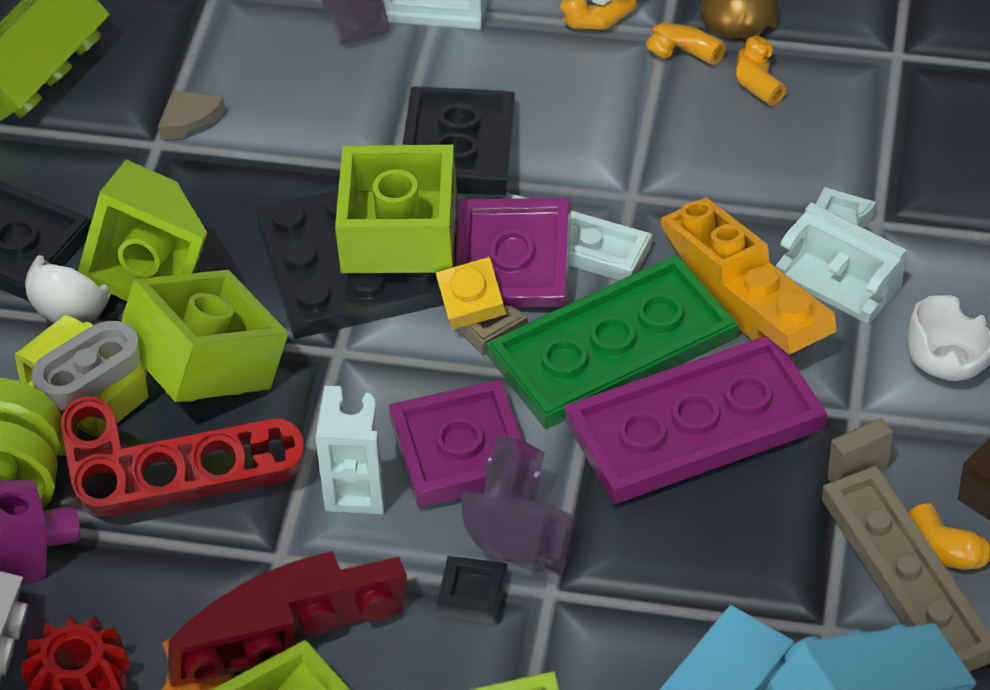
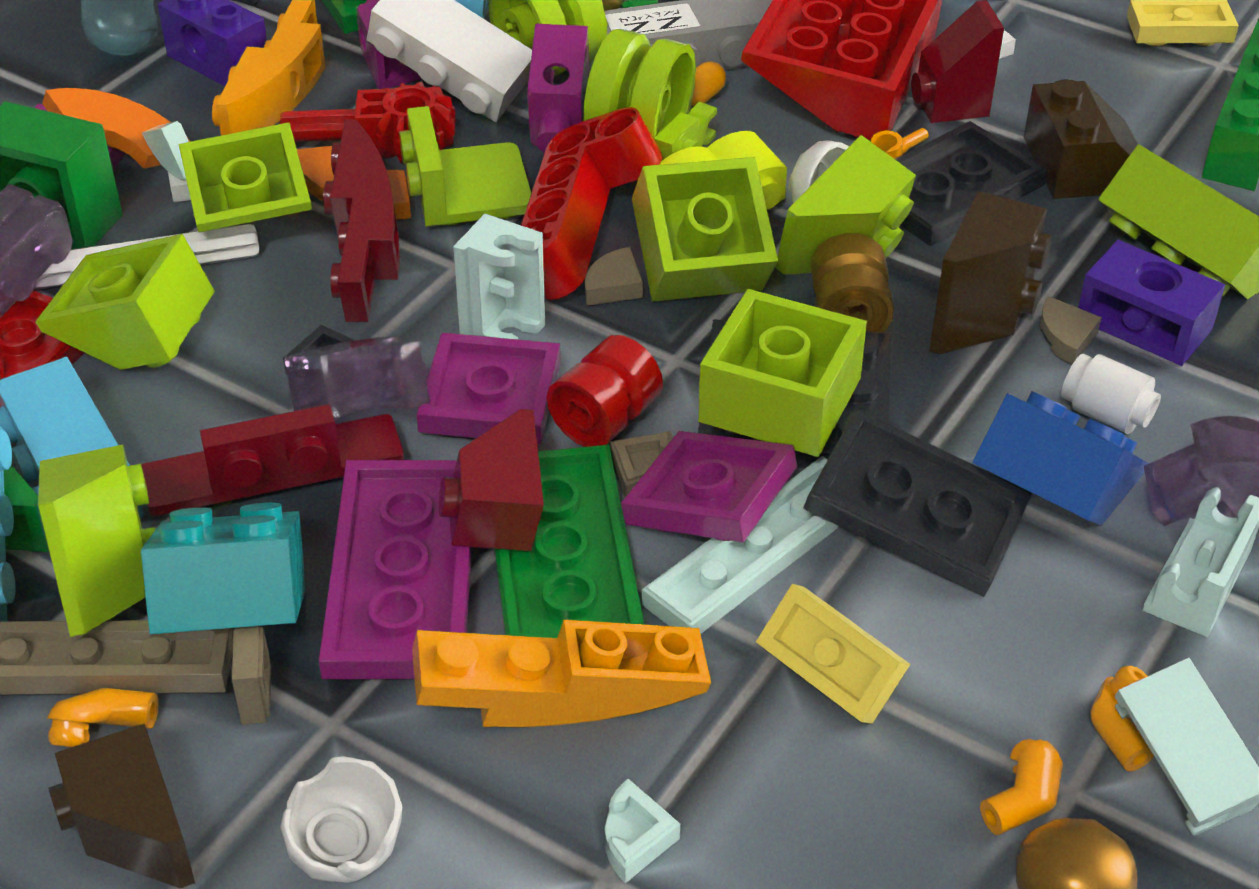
camera: 110 degrees right, 5 degrees down
light grey plate [31,321,141,410] -> none
yellow plate [436,257,506,330] -> none
light orange arm [735,36,787,106] -> none
light aqua hinge [776,202,907,325] -> none
none -> lime slope [38,444,156,637]
none -> teal brick [141,502,306,634]
none -> dark red bracket [142,404,404,516]
none -> lime bracket [399,106,531,227]
none -> dark red slope [438,409,544,551]
none -> red wheel [546,335,663,447]
none -> dark tan tile [585,247,643,306]
none -> light yellow plate [756,584,911,724]
none -> pearl gold wheel [811,233,894,333]
none -> dark brown slope [929,191,1052,354]
none -> blue slope [972,391,1149,526]
none -> white brick [1061,354,1161,434]
none -> dark purple brick [1078,240,1226,366]

